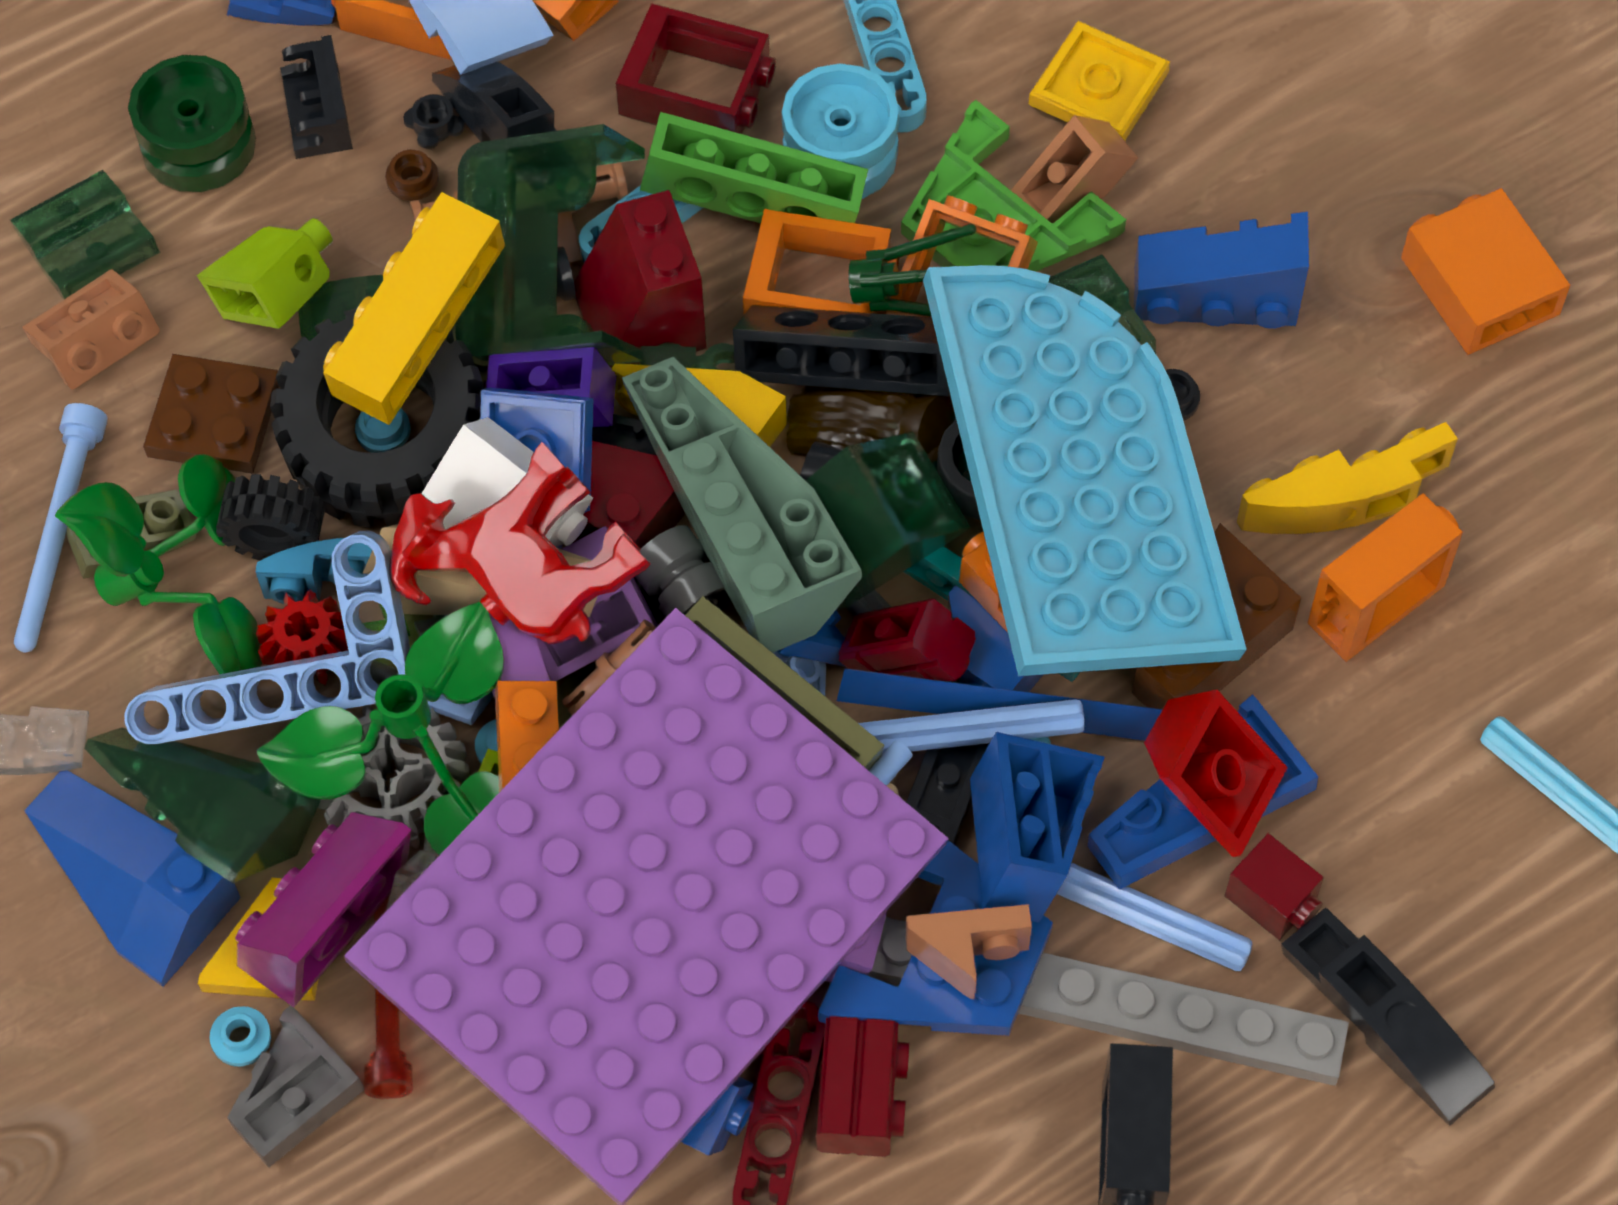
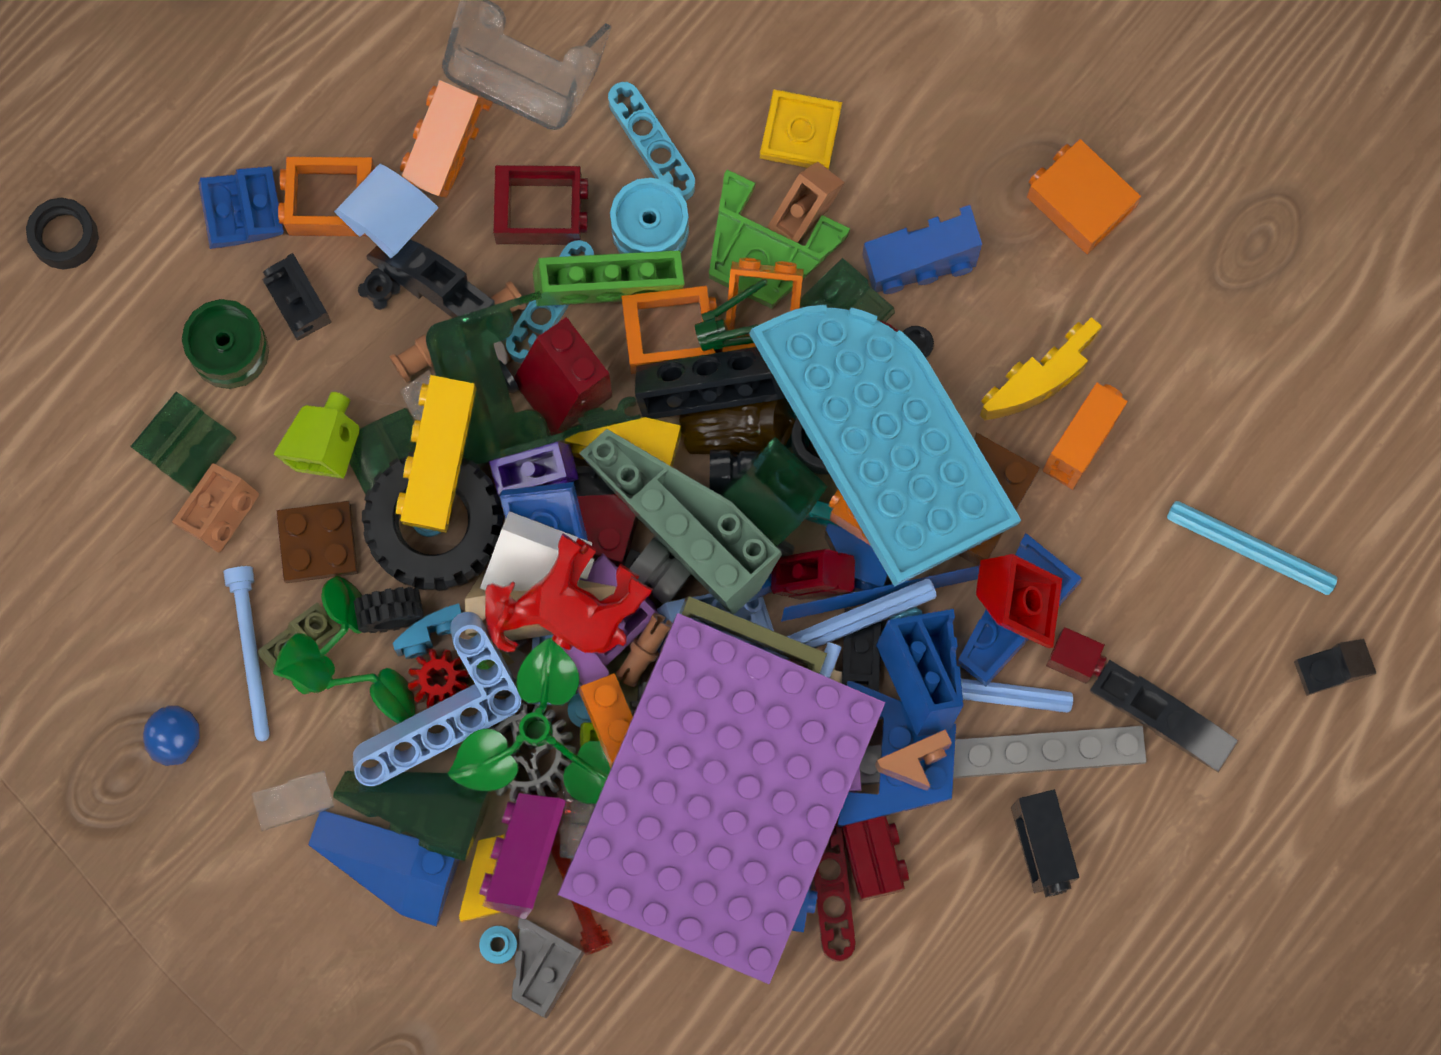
camera: 20 degrees left, 15 degrees up
reddish brown plate [385,149,439,201] -> none

